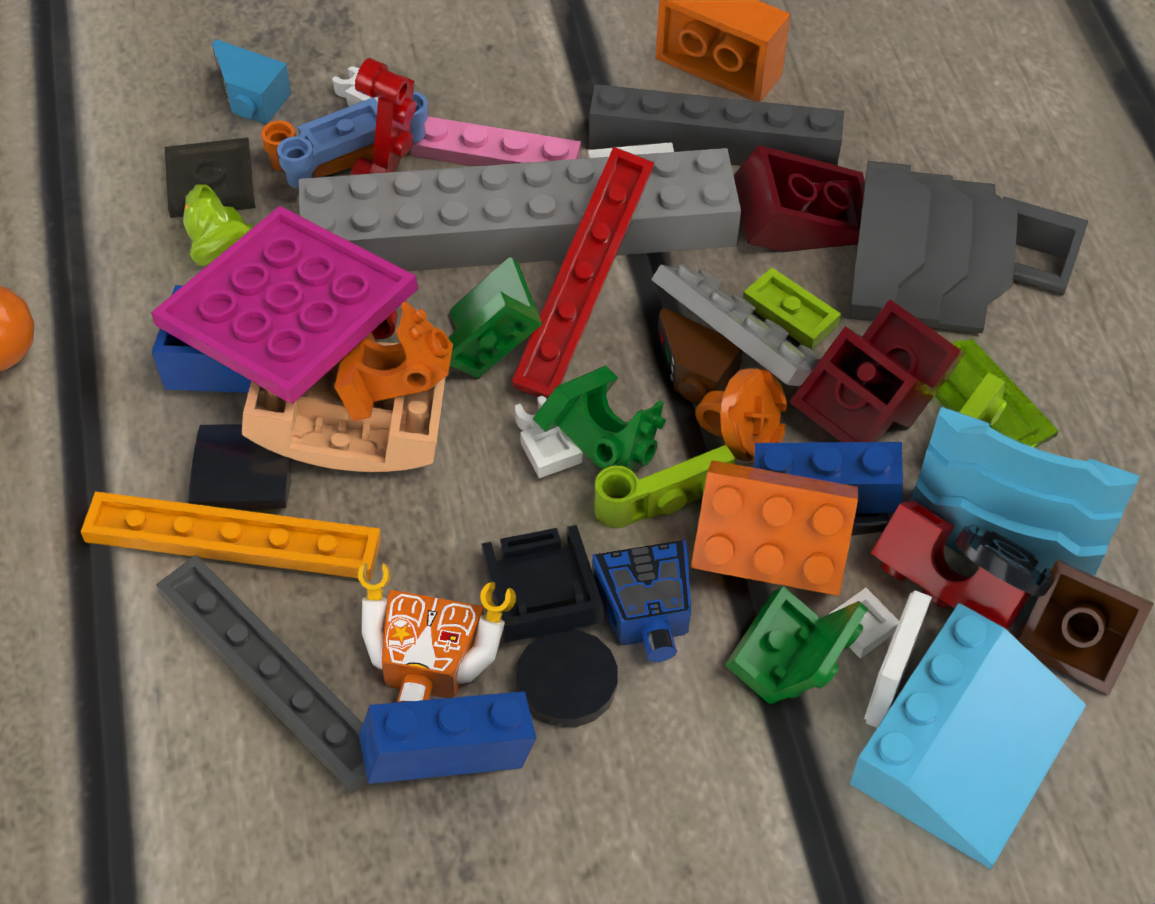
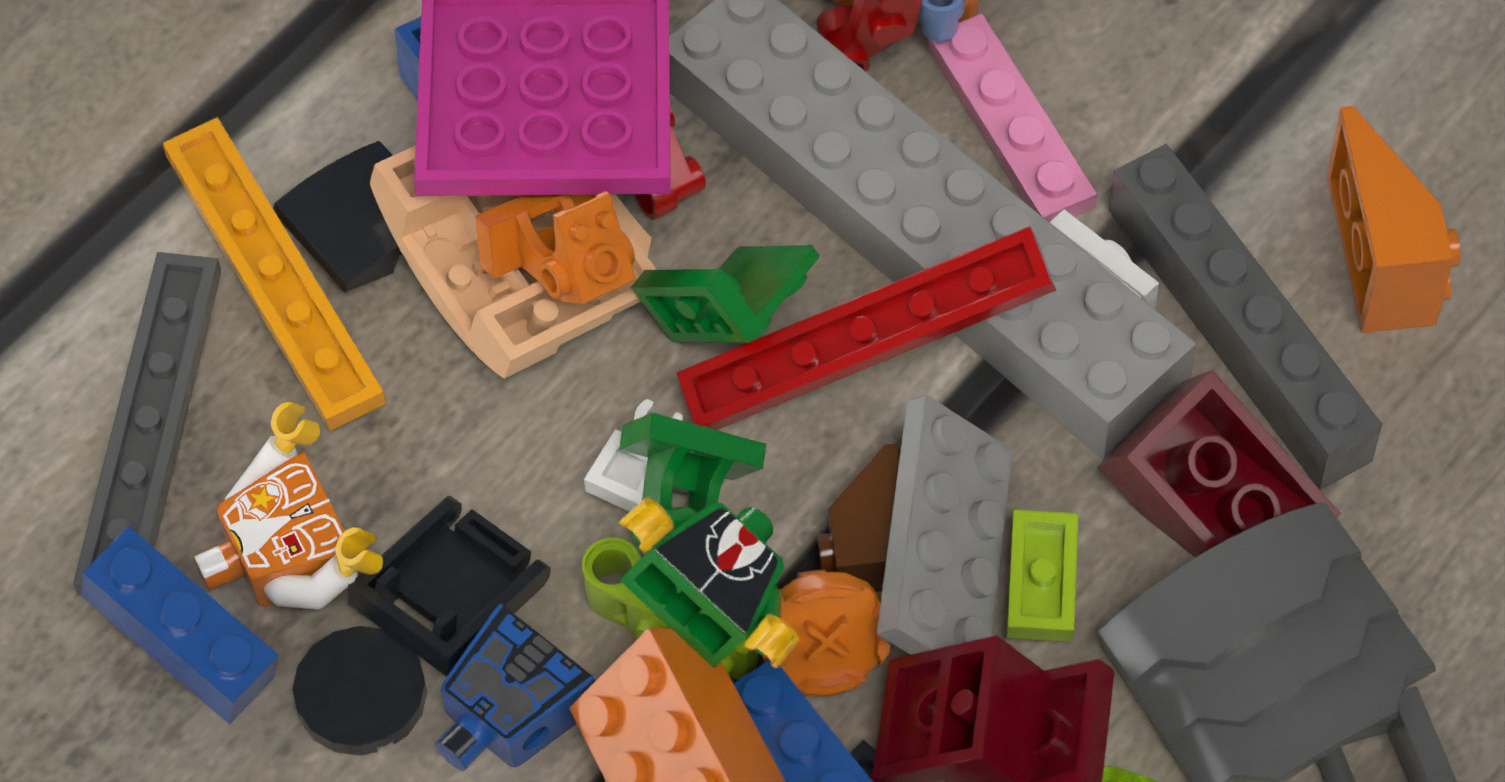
camera: 55 degrees right, 5 degrees up
none -> torso [619,498,799,669]

